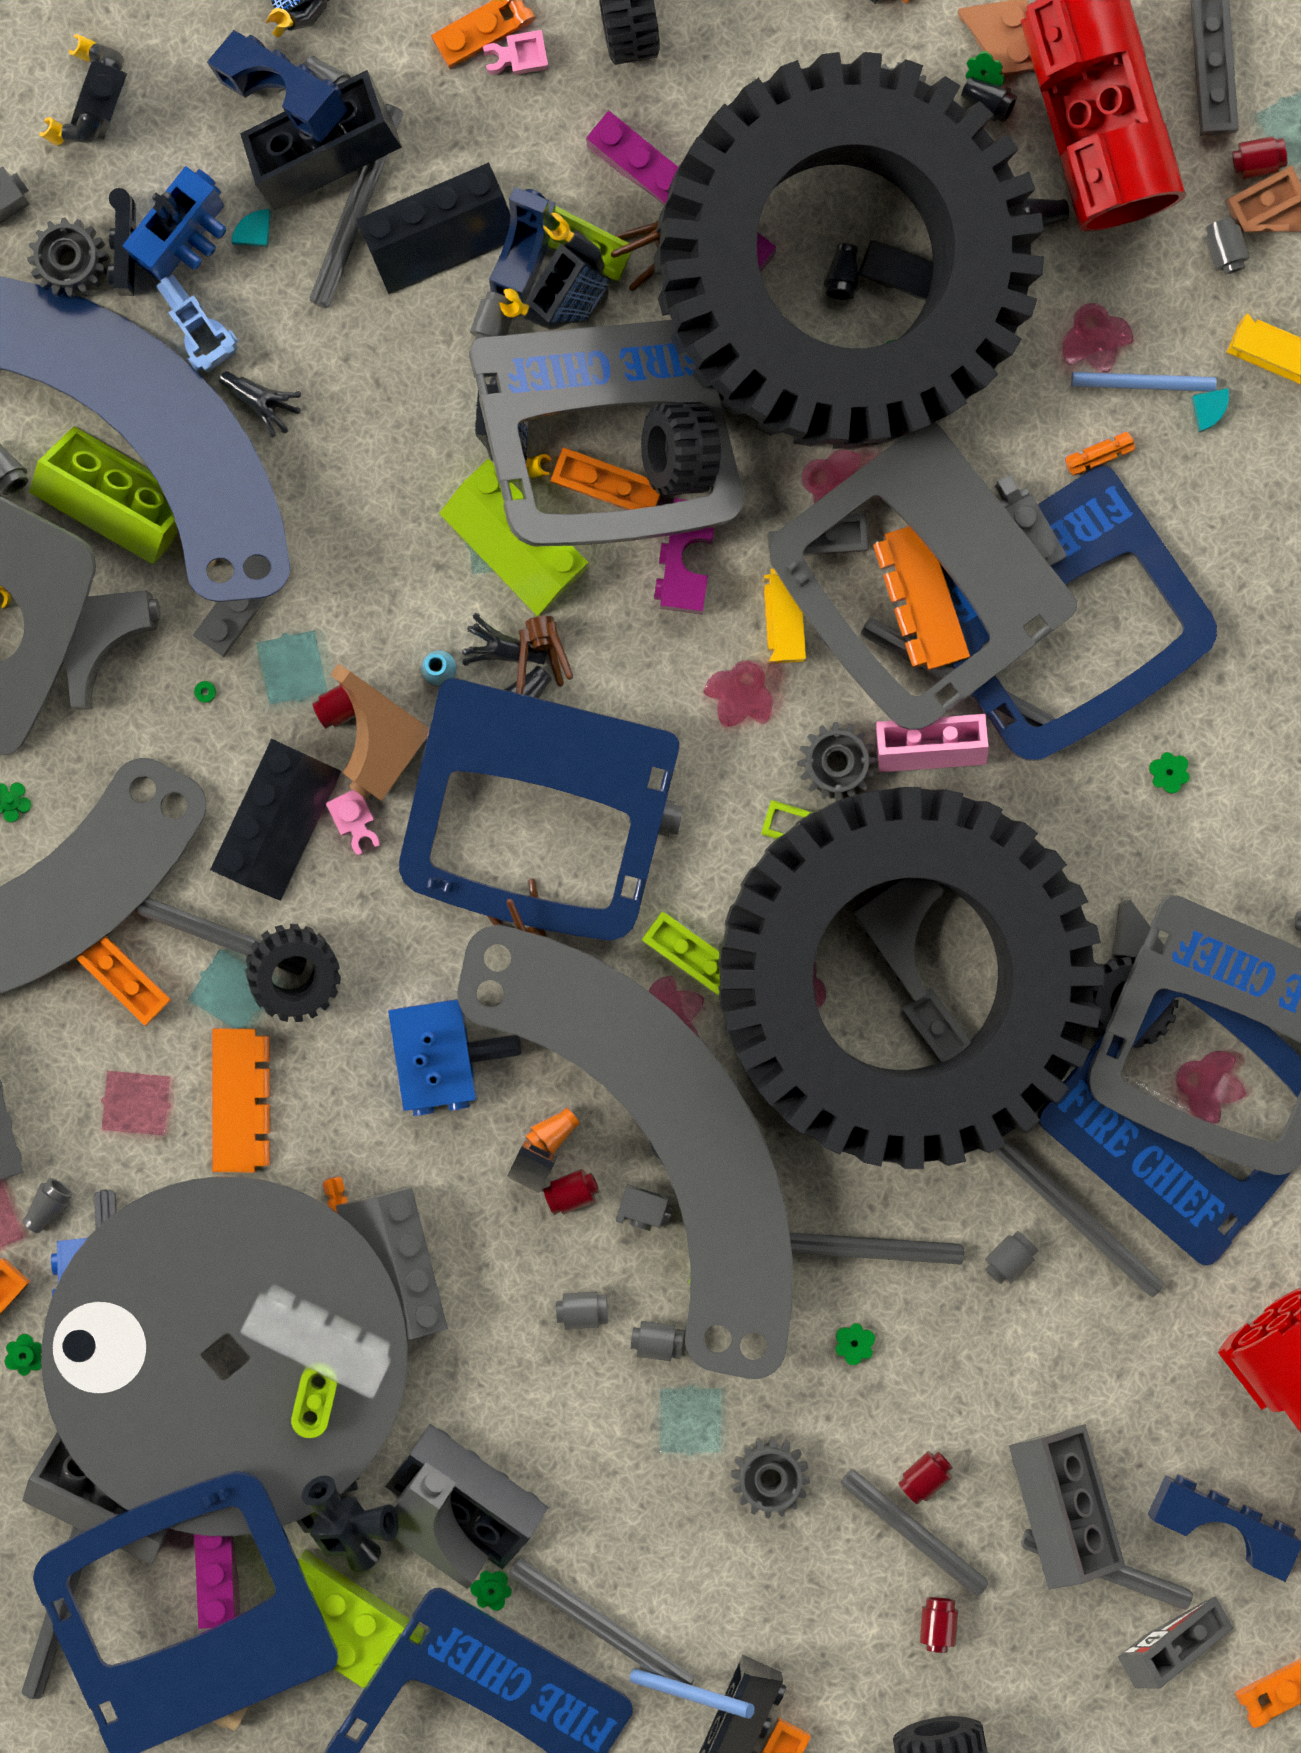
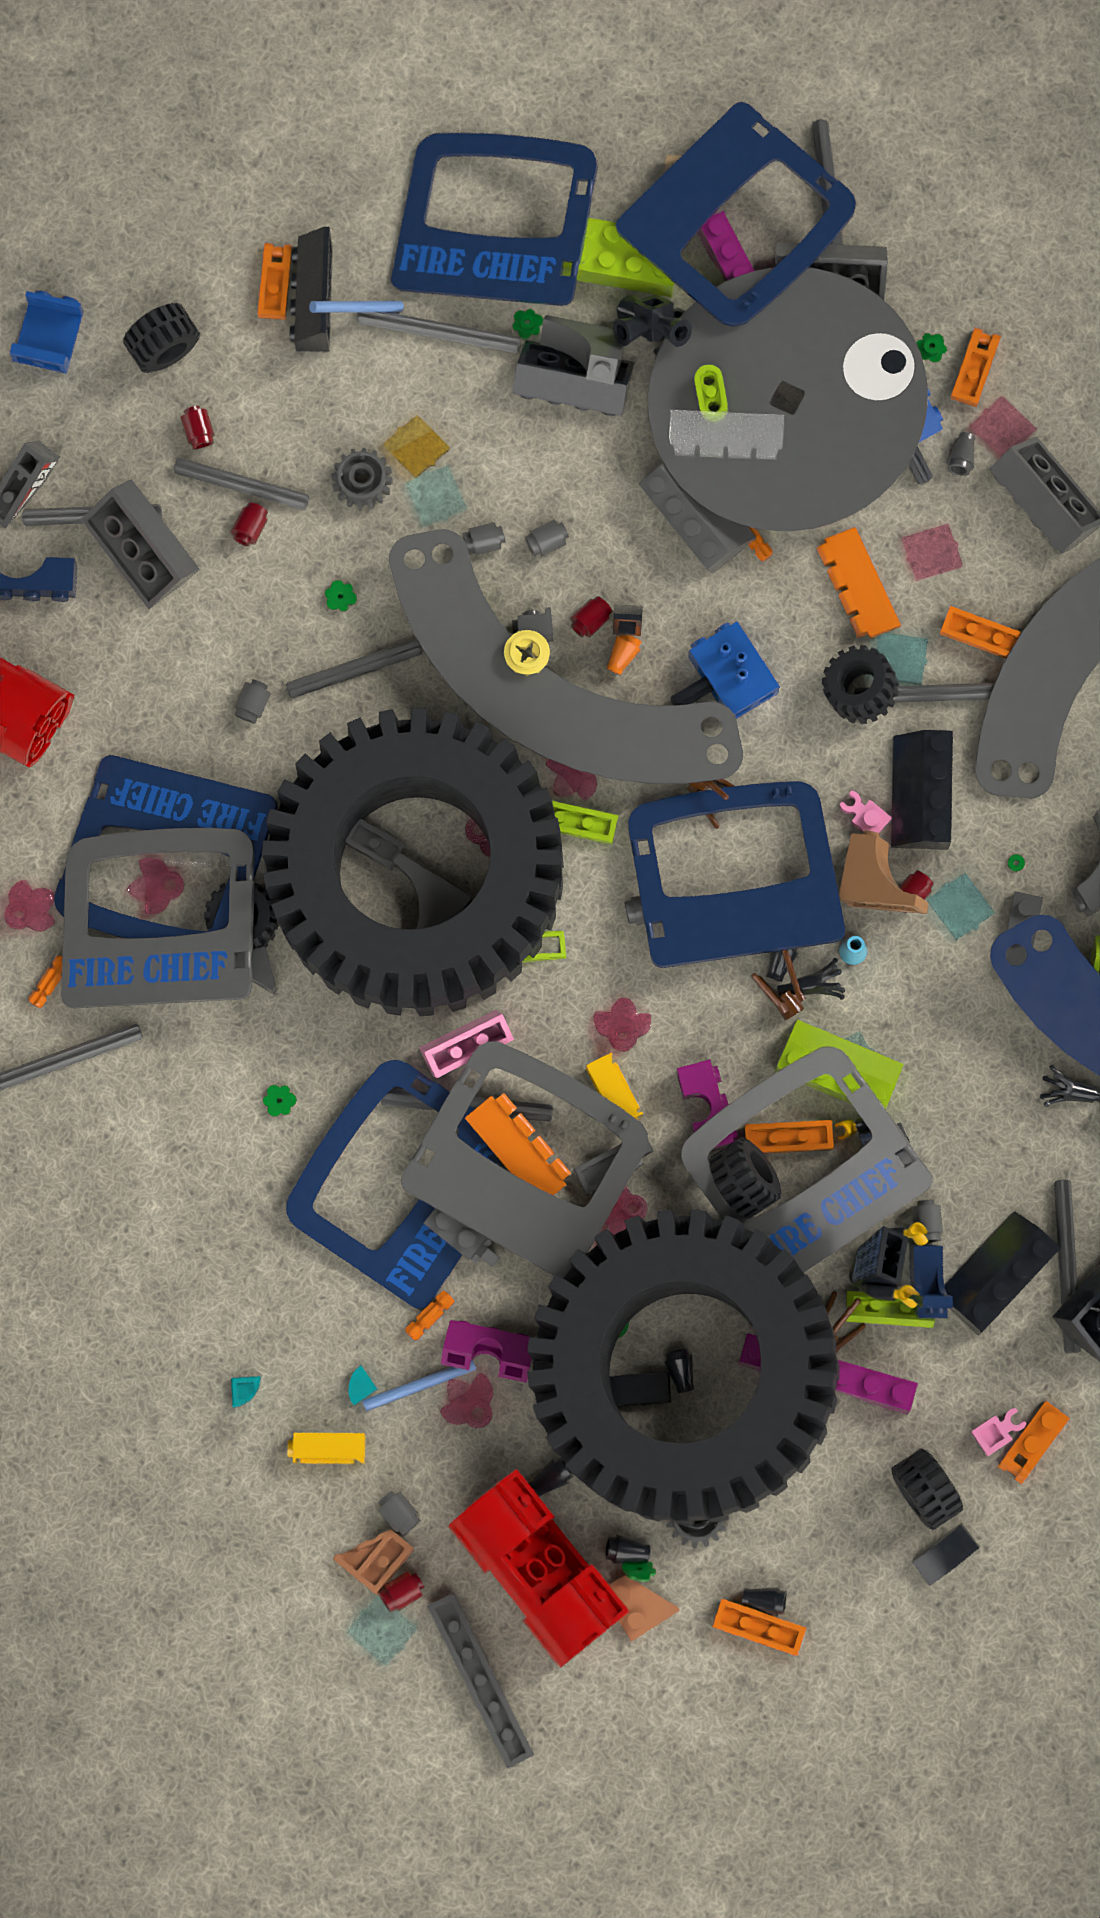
camera: 160 degrees right, 10 degrees down
dark grey gear [797,722,877,801] -> none
dark grey axle [996,1140,1164,1297] -> none
none -> clear yellow piece [383,415,450,479]
none -> magenta arch [441,1319,532,1383]
none -> light yellow gear [504,630,550,676]

